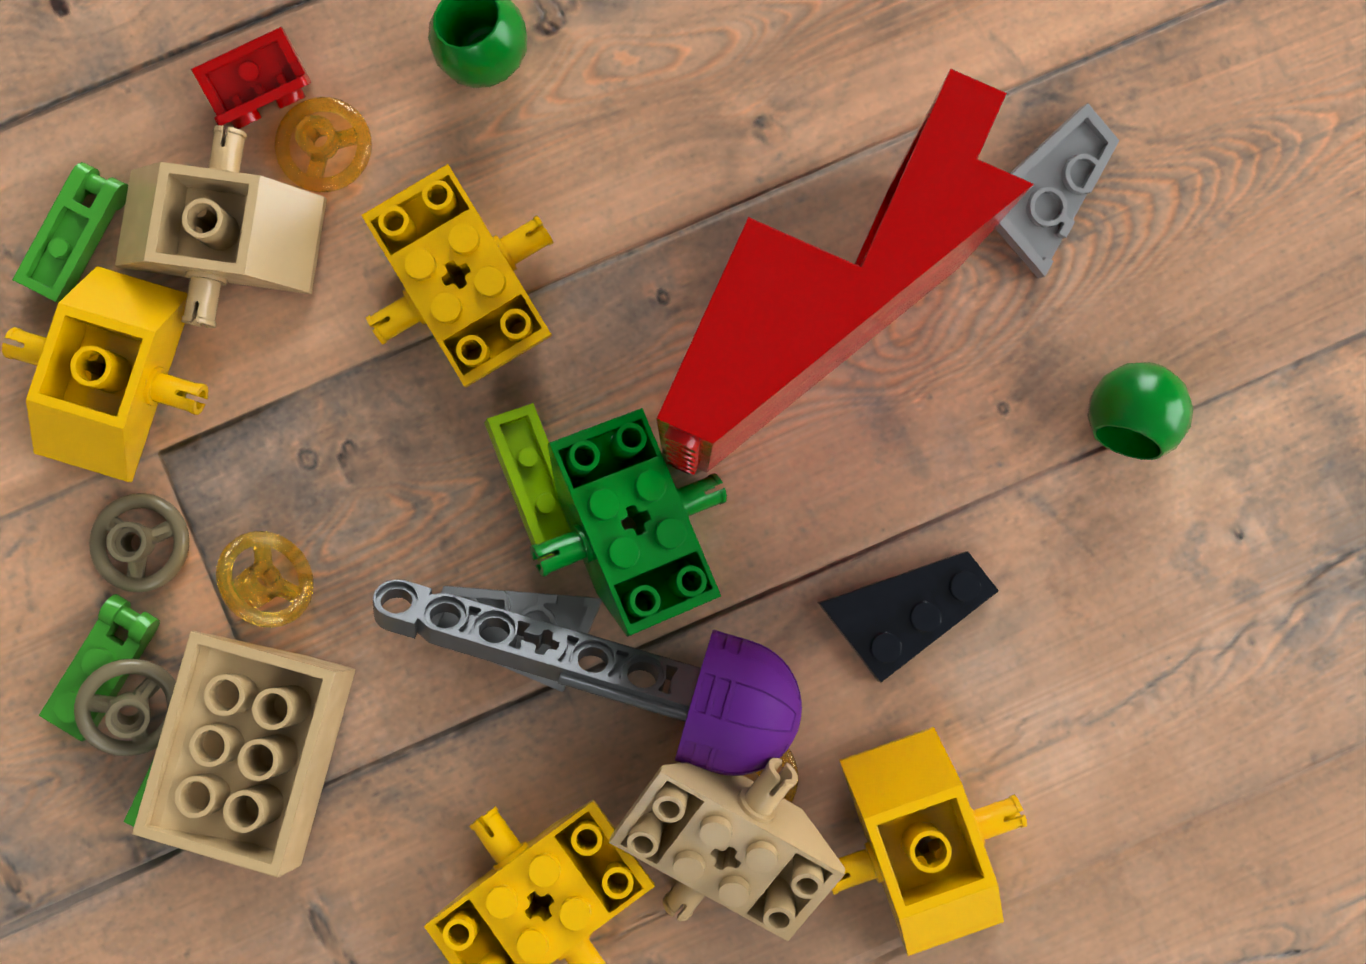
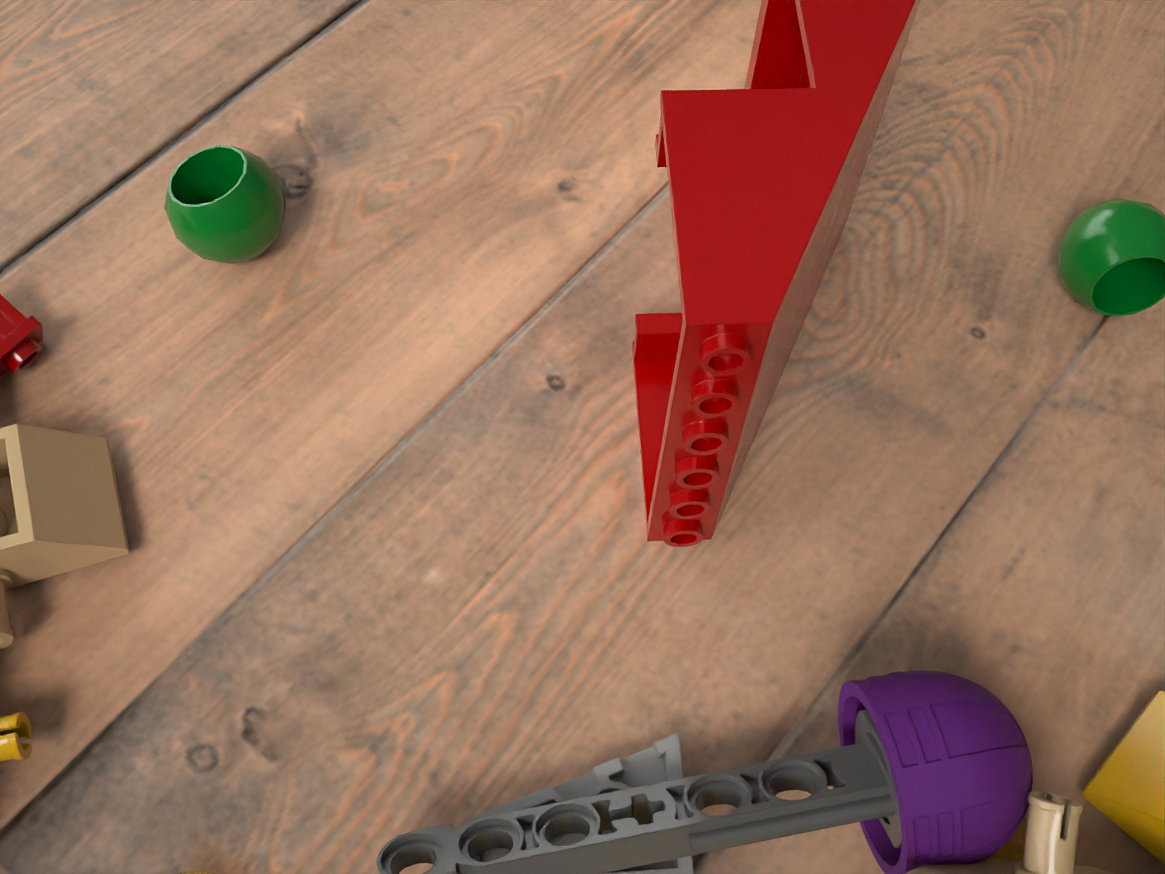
camera: 30 degrees left, 25 degrees down
clear yellow piece [275,97,372,192] -> none
yellow slope [361,164,554,388] -> none
lime plate [484,403,571,561] -> none
green slope [530,408,727,637] -> none
black wing [817,551,999,683] -> none
light grey wing [995,103,1119,278] -> none

